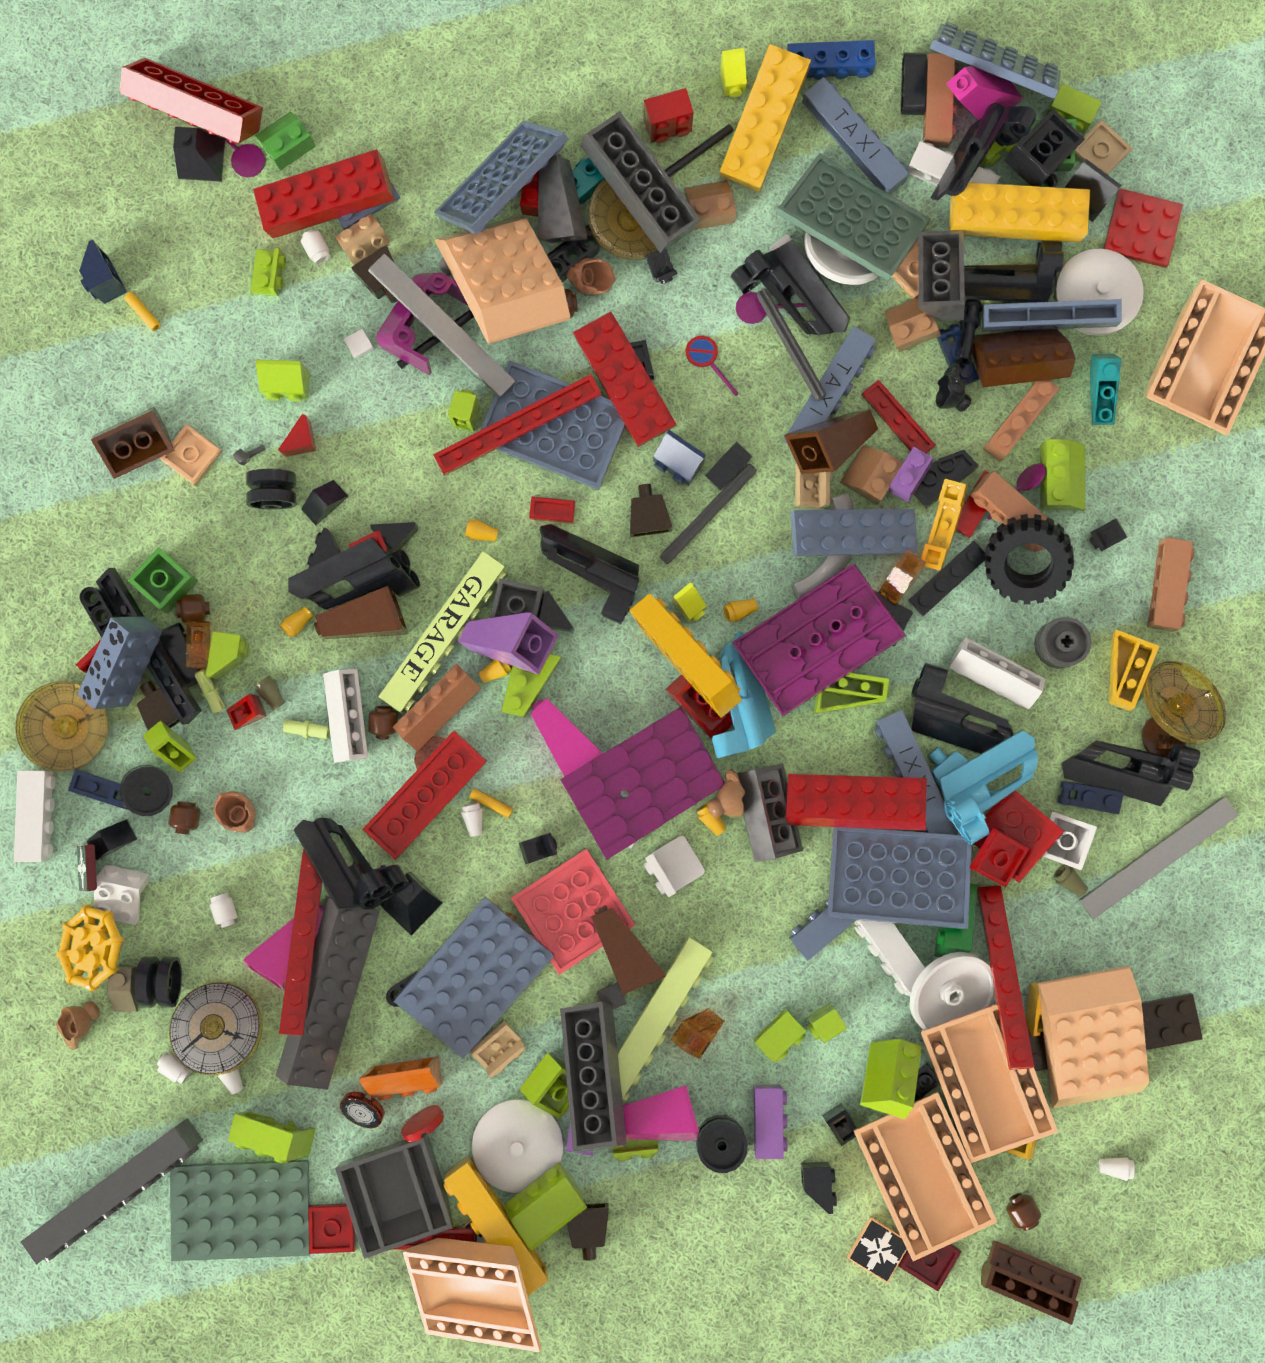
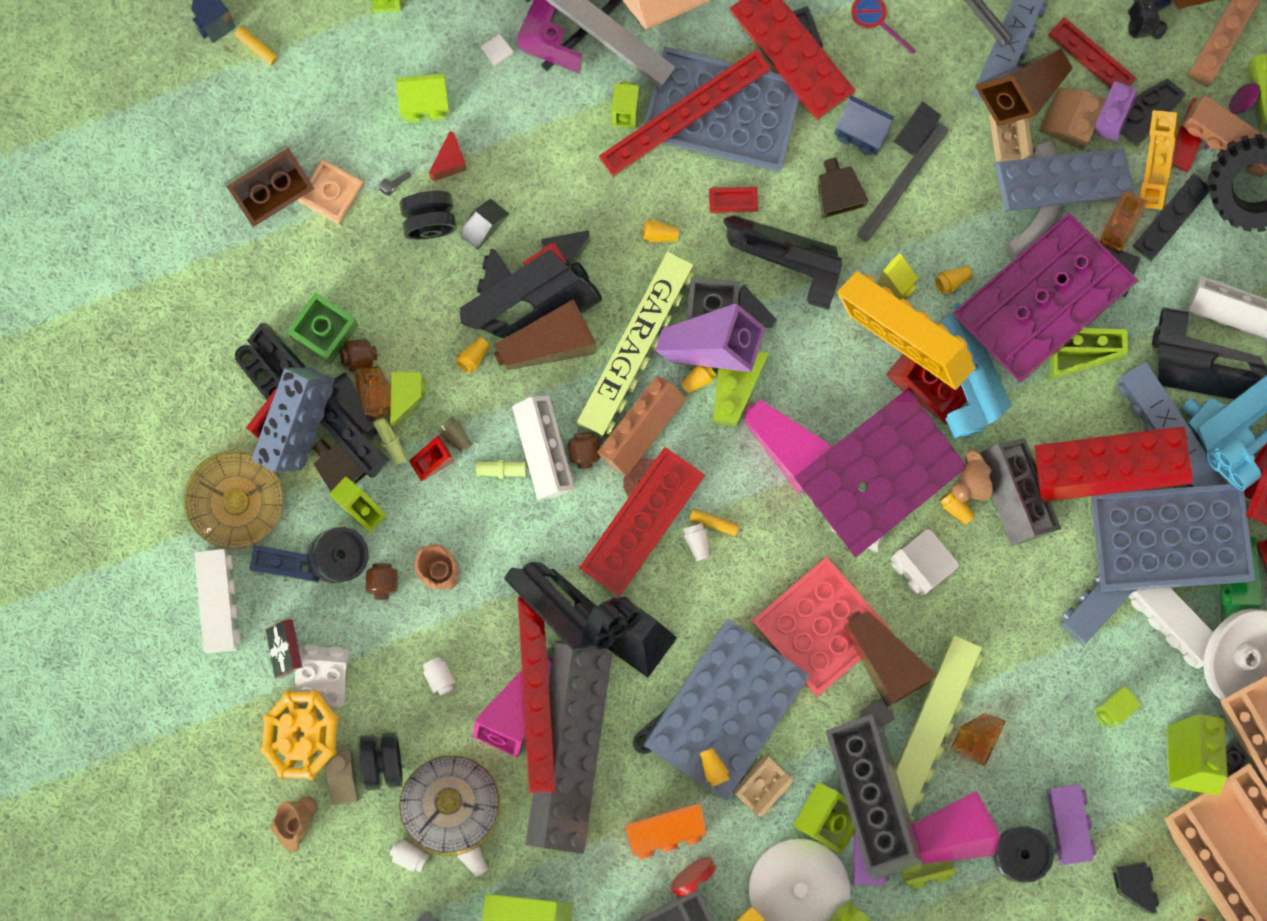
camera: 10 degrees left, 5 degrees down
black slope [87,819,137,861] -> none
tile [340,1091,385,1129] -> none
black bracket [519,833,557,864] -> none
lime brick [753,1008,806,1063] -> none
black slope [822,1103,857,1146] -> none
none -> yellow cone [700,748,730,787]

